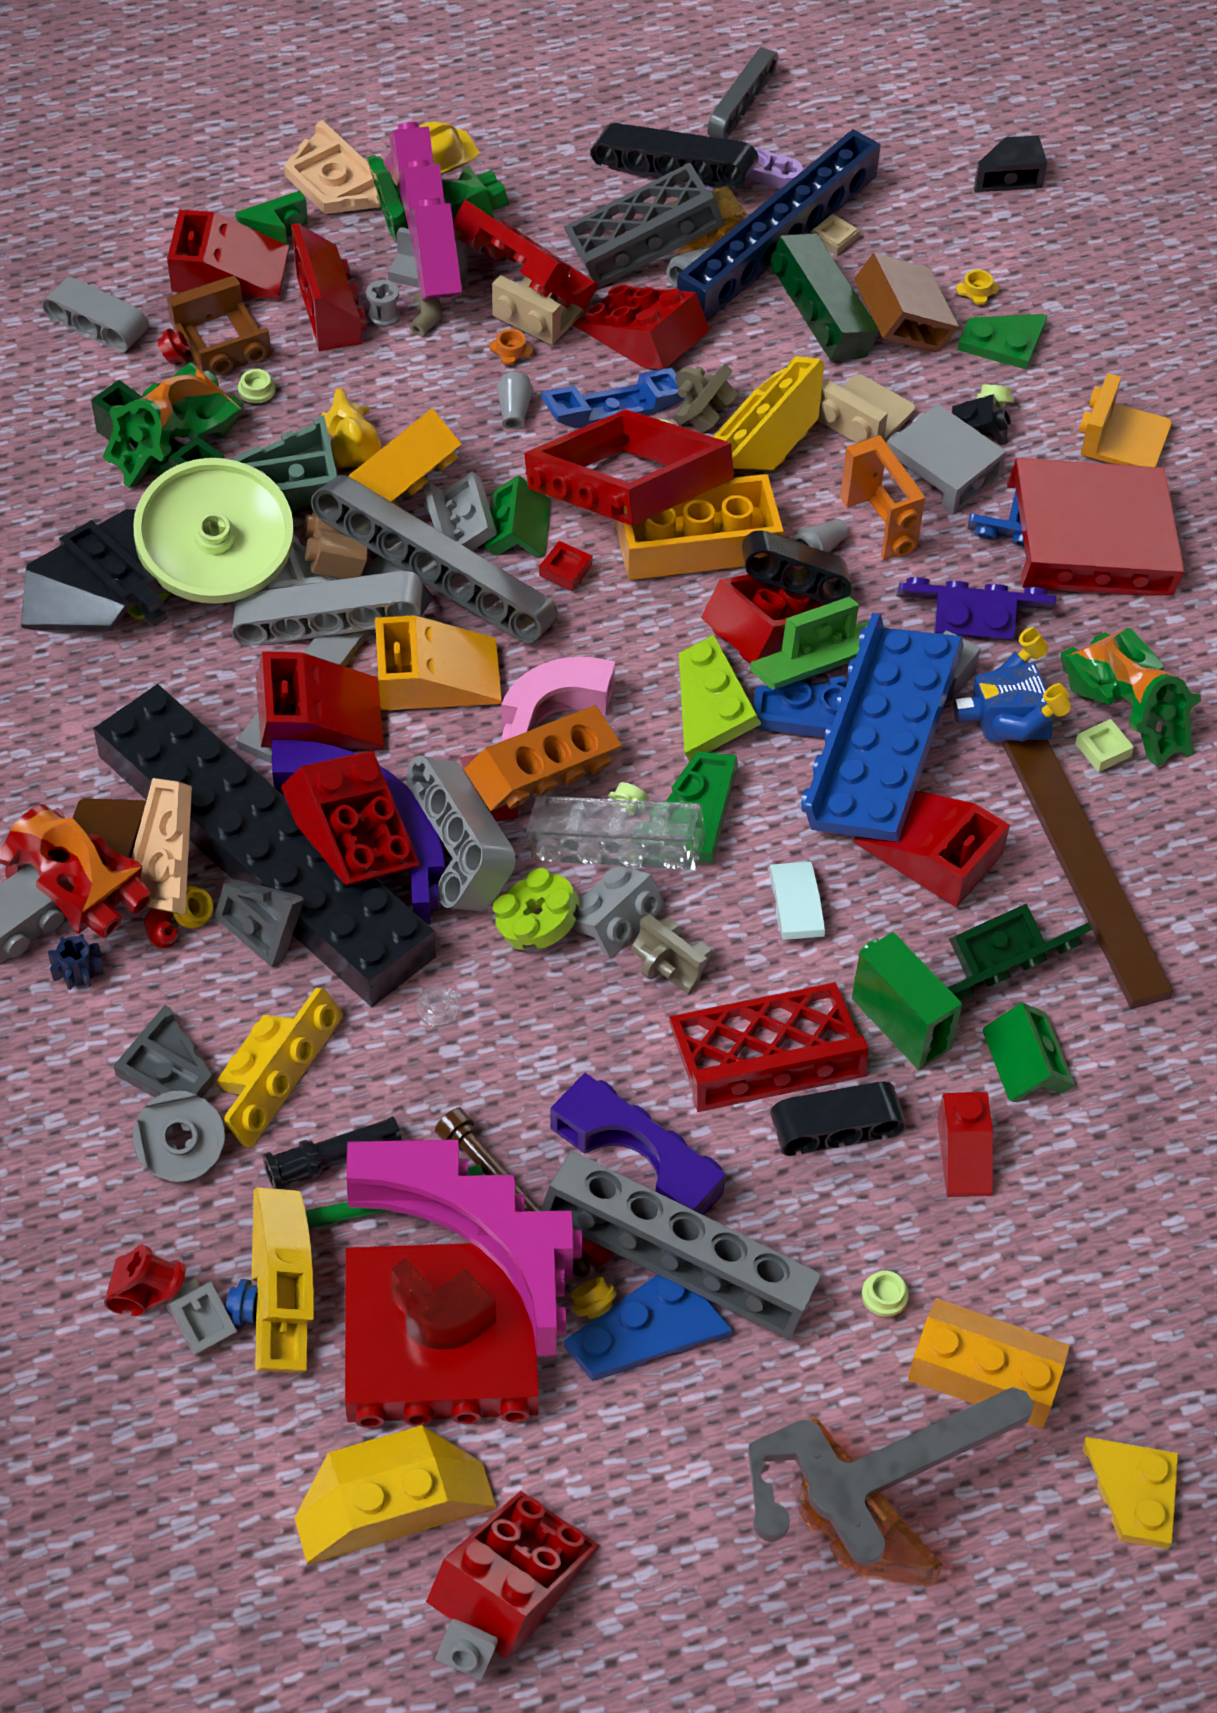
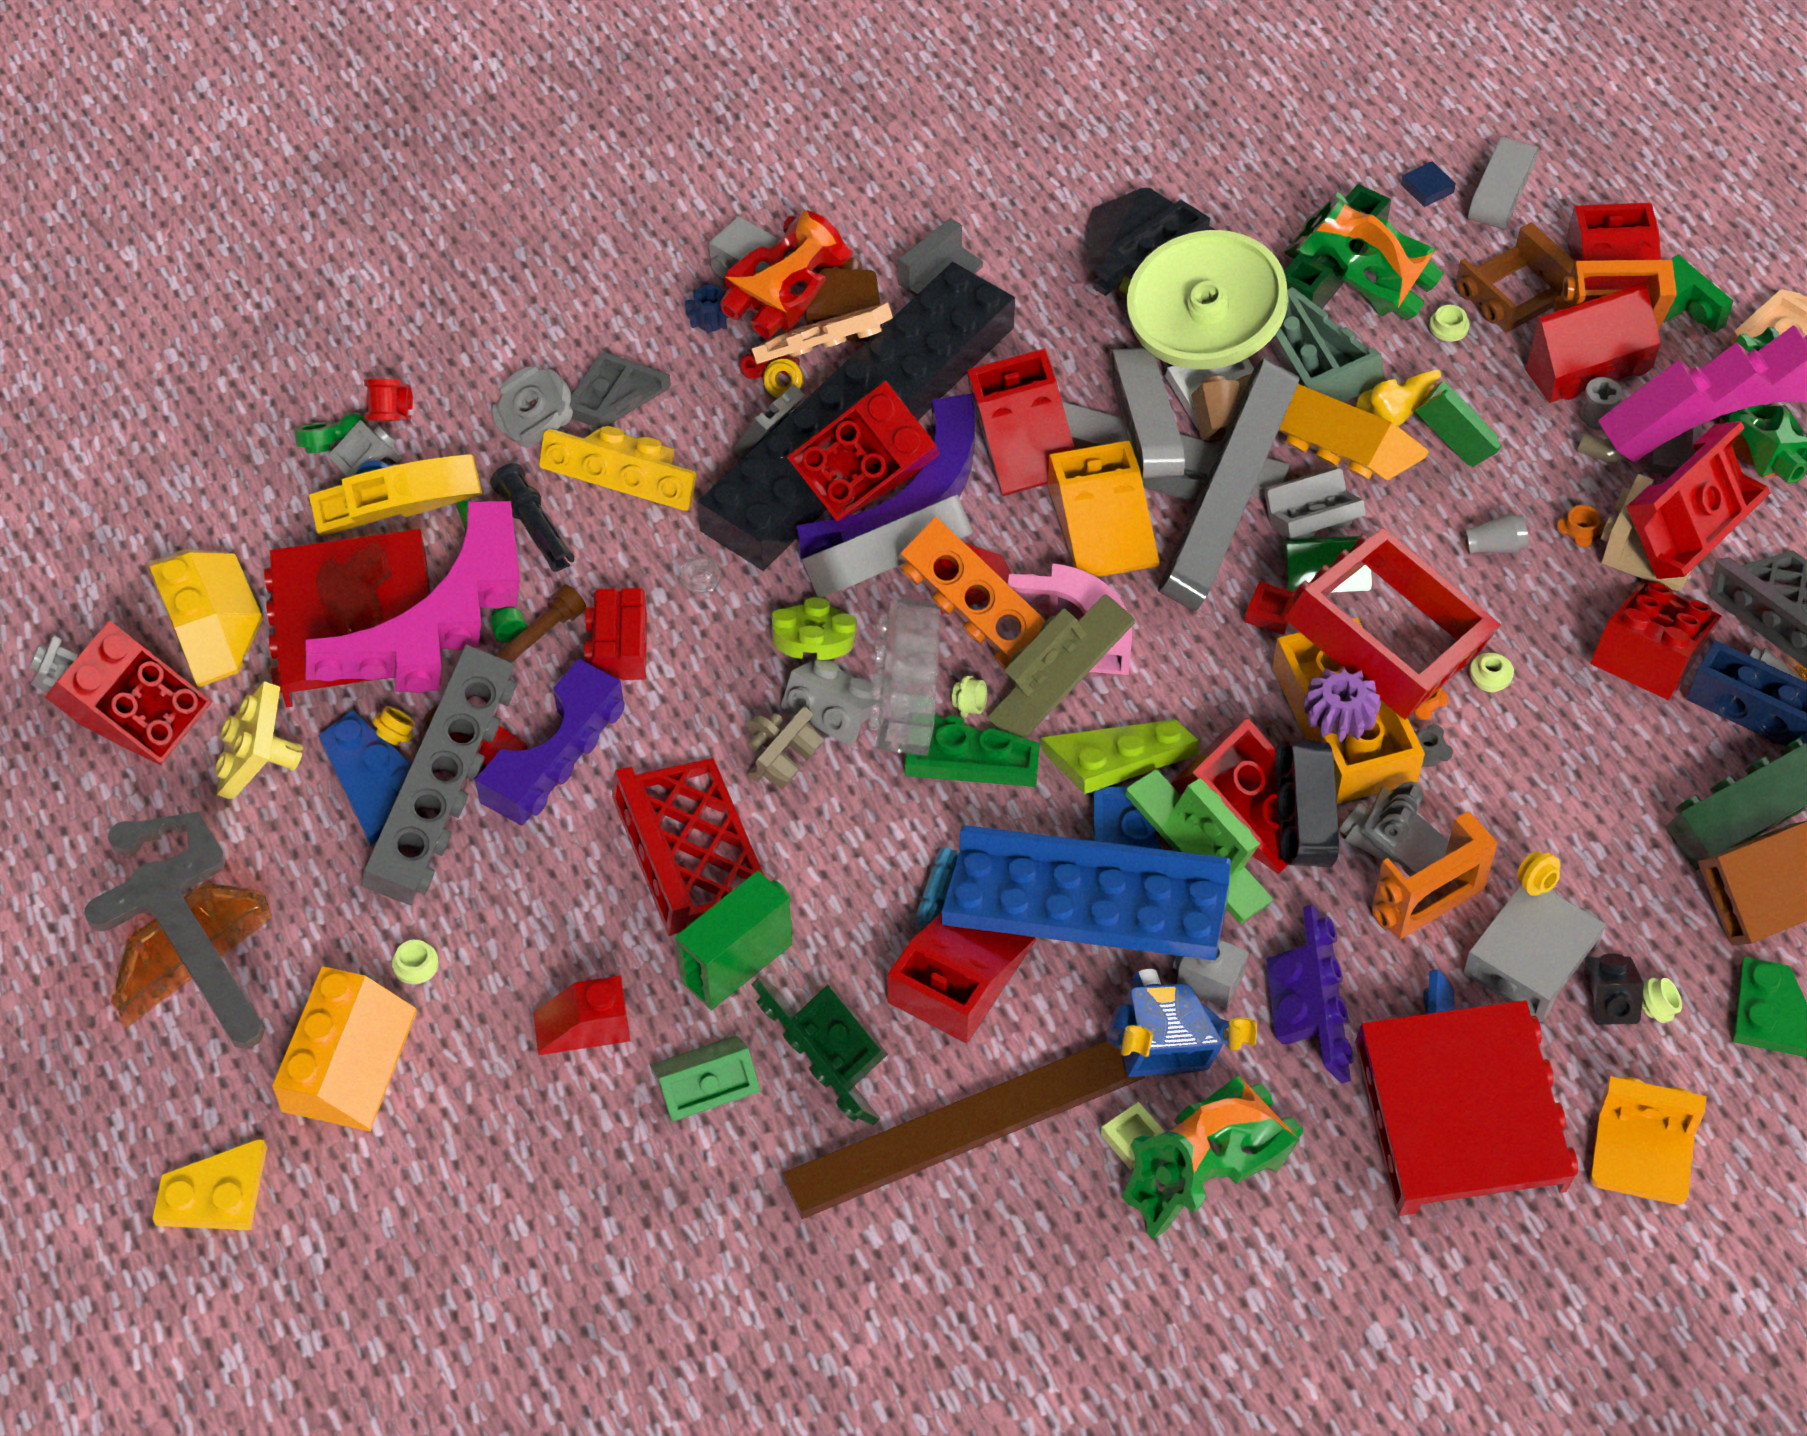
camera: 85 degrees right, 0 degrees up
red plate [157,328,191,365] -> none
blue slope [541,368,687,428] -> none
dark tan hips [672,363,738,433] -> none
yellow wedge [713,356,824,470] -> none
light aqua slope [770,862,825,940] -> none
black beam [770,1081,906,1156] -> none
tan bracket [817,374,915,443] -> none
none -> light yellow plate [215,681,303,799]
none -> green plate [294,413,370,454]
none -> red brick [584,588,647,680]
none -> dark grey panel [898,218,983,296]
none -> dark azure axle [916,847,959,928]
none -> olive bracket [988,595,1135,739]
none -> medium lavender gear [1303,665,1381,743]
none -> dark grey hinge [1362,781,1449,877]
none -> dark blue tile [1401,161,1456,207]
none -> green panel [1415,380,1502,467]
none -> yellow plate [1517,851,1560,896]
none -> orange panel [1554,260,1677,331]

